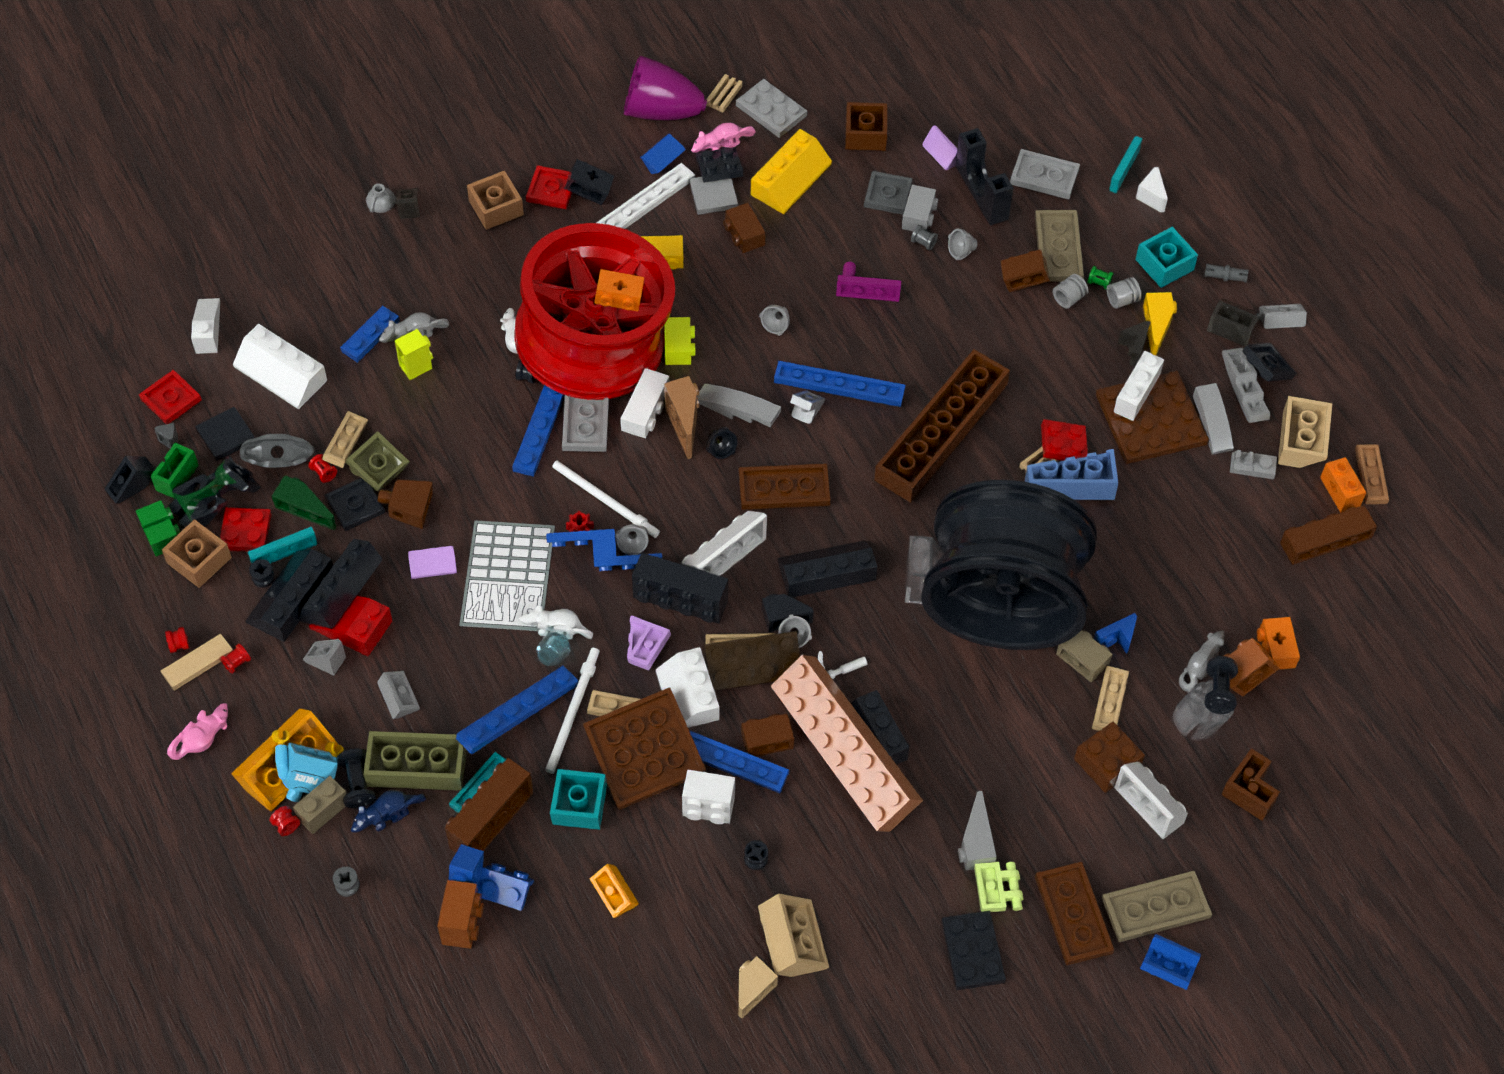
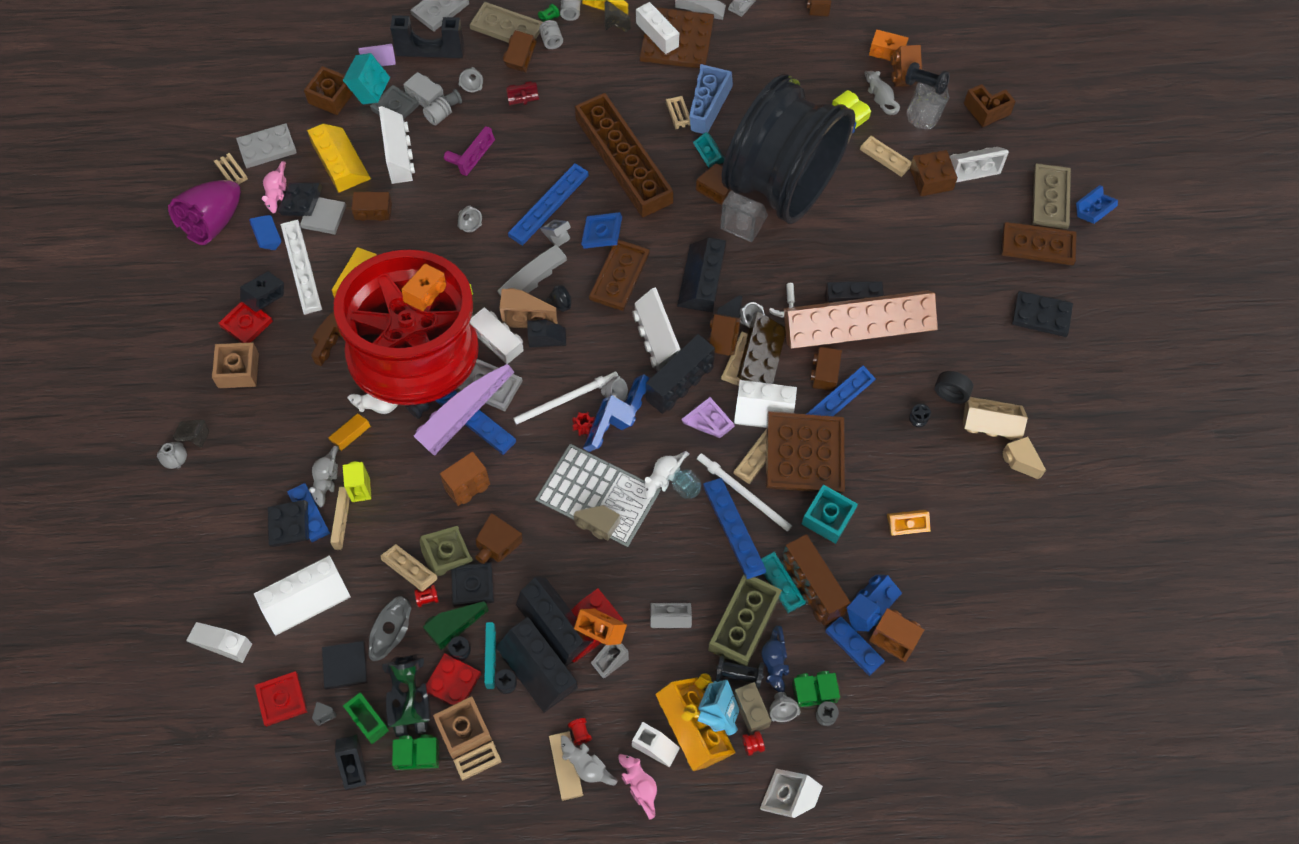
camera: 65 degrees left, 5 degrees up
red wheel [165,626,190,654] -> none
lavender slope [408,546,457,579] -> none
white brick [682,770,735,824] -> none
light grey slope [958,791,996,870] -> none
yellowish green plate [974,862,1023,912] -> none
red plate [1041,419,1088,461] -> none
dark tan brick [1056,630,1112,683] -> none
none -> black plate [268,500,309,547]
none -> light orange slope [329,413,371,451]
none -> tan tile [330,487,350,550]
none -> teal brick [343,53,390,104]
none -> white slope [379,106,415,184]
none -> lavender slope [414,364,514,456]
none -> light grey piece [423,96,452,125]
none -> dark orange brick [440,452,490,506]
none -> black wheel [448,636,471,661]
none -> tan tile [453,741,502,781]
none -> dark red hips [506,81,539,105]
none -> black slope [527,319,566,348]
none -> light grey animal [561,735,618,786]
none -> dark tan slope [573,505,620,541]
none -> orange brick [574,609,627,645]
none -> blue plate [581,212,622,249]
none -> white slope [632,722,680,768]
none -> reddish brown brick [707,314,741,356]
none -> white slope [760,769,823,818]
none -> light grey piece [769,692,801,722]
none -> green piece [792,671,840,708]
none -> blue plate [825,616,885,676]
none -> neon yellow brick [832,90,871,129]
none -> black tyre [934,371,974,404]

